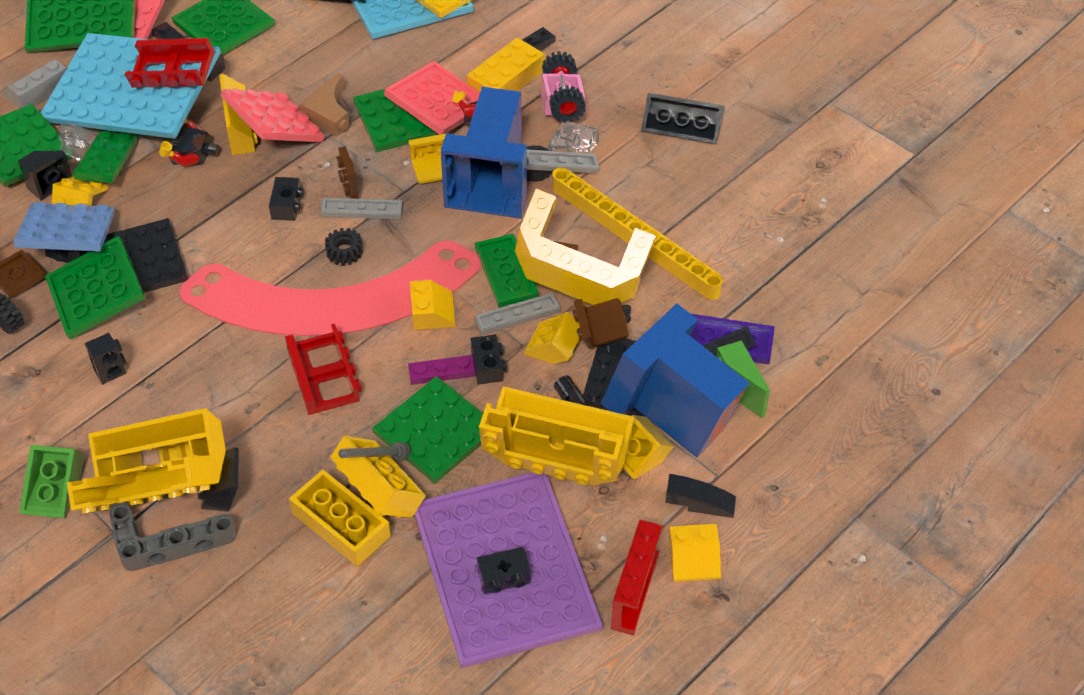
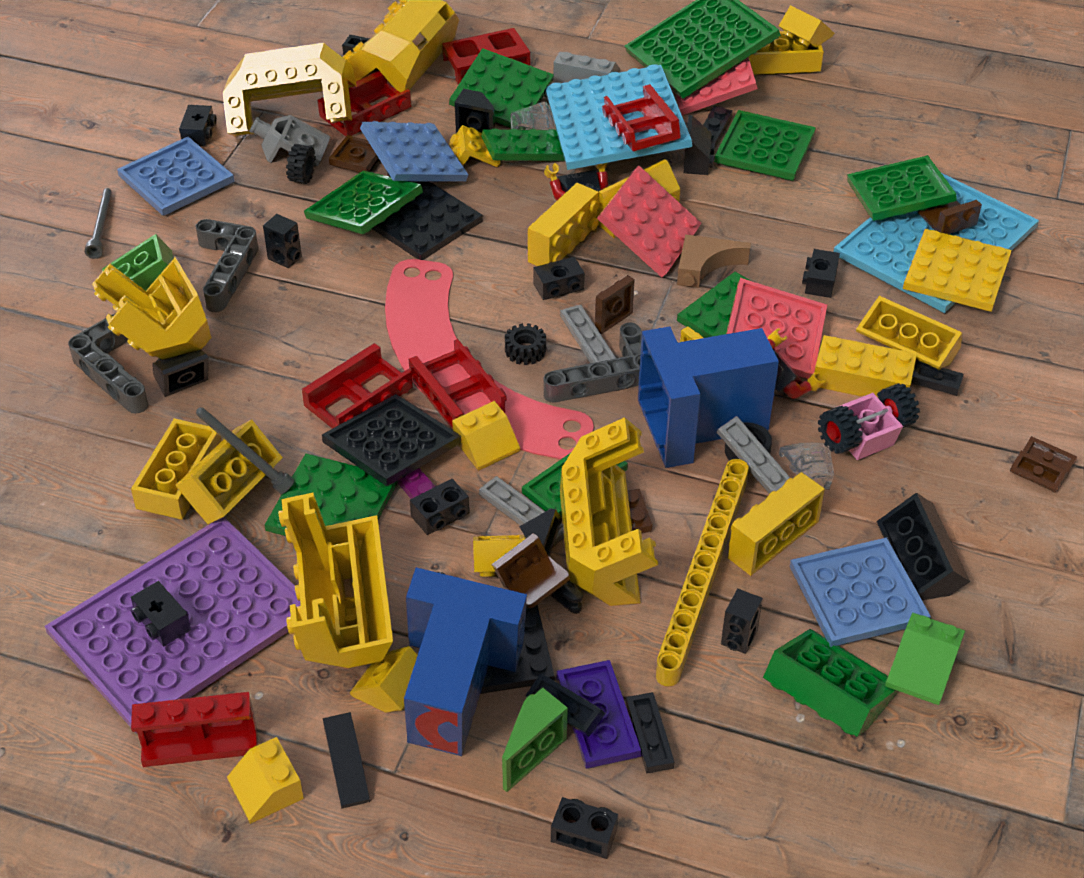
camera: 65 degrees right, 5 degrees down
none -> dark grey beam [195,219,258,312]
none -> black plate [322,394,461,487]
none -> red window [408,339,507,430]
none -> black slope [519,508,562,557]
none -> yellow brick [528,183,600,266]
none -> dark grey beam [543,322,642,403]
none -> black brick [551,797,618,859]
none -> black plate [626,692,675,774]
none -> black brick [721,588,763,654]
none -> yellow brick [728,472,825,576]
none -> green slope [763,629,899,737]
none -> medium blue plate [789,538,931,647]
none -> black brick [802,249,840,298]
none -> yellow slope [856,296,962,369]
none -> bright green slope [885,612,965,705]
none -> reddish brown slope [1010,436,1077,492]

